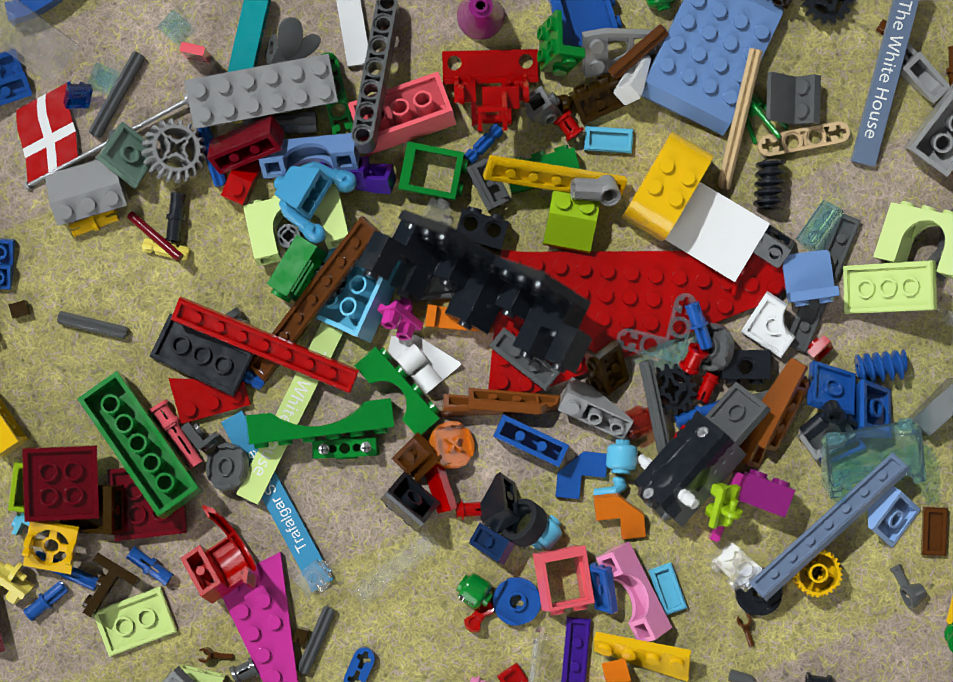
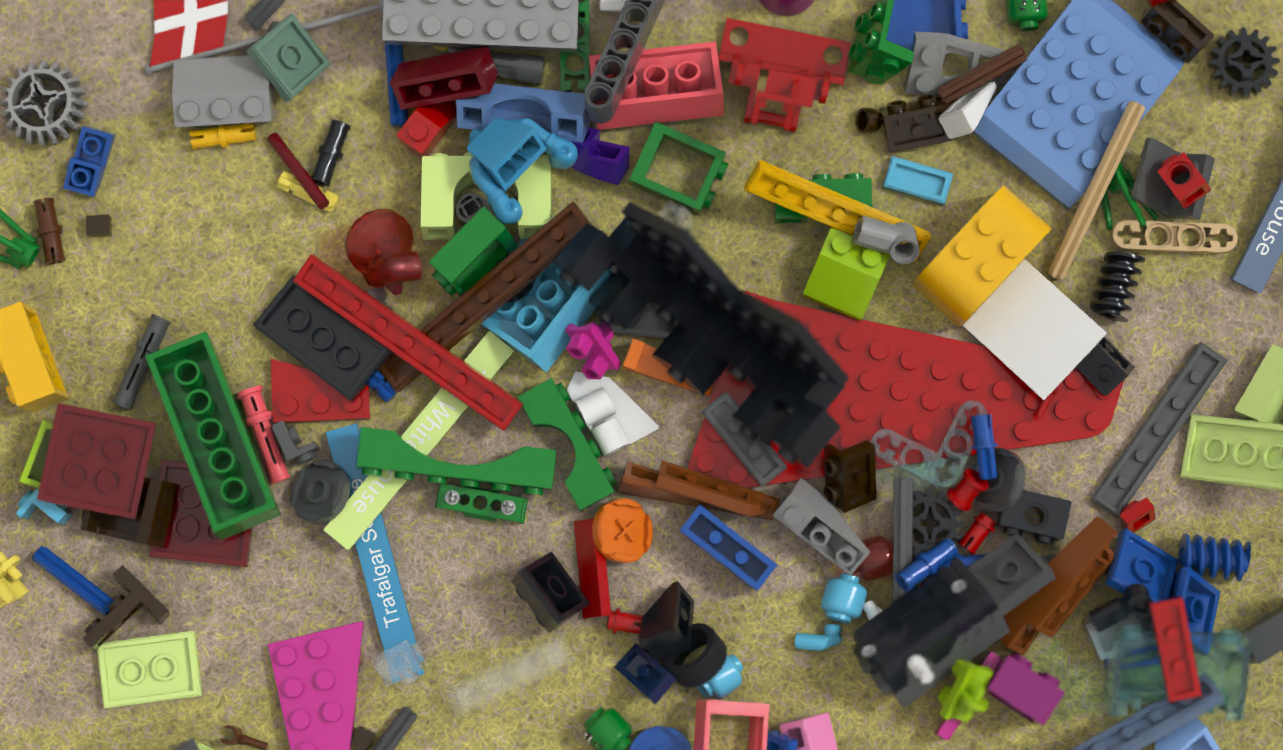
camera: 15 degrees right, 5 degrees down
yellow piece [22,521,79,574] -> none
blue axle [23,581,69,621] -> none
dark grey axle [57,311,128,339] -> none
blue pin [126,546,174,586] -> none
light grey gear [141,118,207,183] -> none
red piece [180,505,259,604] -> none
reddish brown plate [391,432,442,482] -> none
black brick [456,206,509,251] -> none
blue axle [464,124,504,164] -> none
dark grey hinge [466,158,511,212] -> none
dark grey brick [523,86,562,127] -> none
red bush [553,110,584,142] -> none
blue tile [555,451,607,499] -> none
orange tile [593,493,646,540] -> none
white tile [741,291,795,358] -> none
medium blue bracket [782,250,840,307] -> none
clear light blue plate [796,200,844,251] -> none
none -> dark grey pin [111,314,171,410]
none -> clear red piece [344,209,422,295]
none -> blue pin [895,538,958,592]
none -> red tile [1148,597,1202,702]
none -> red brick [1157,152,1211,209]

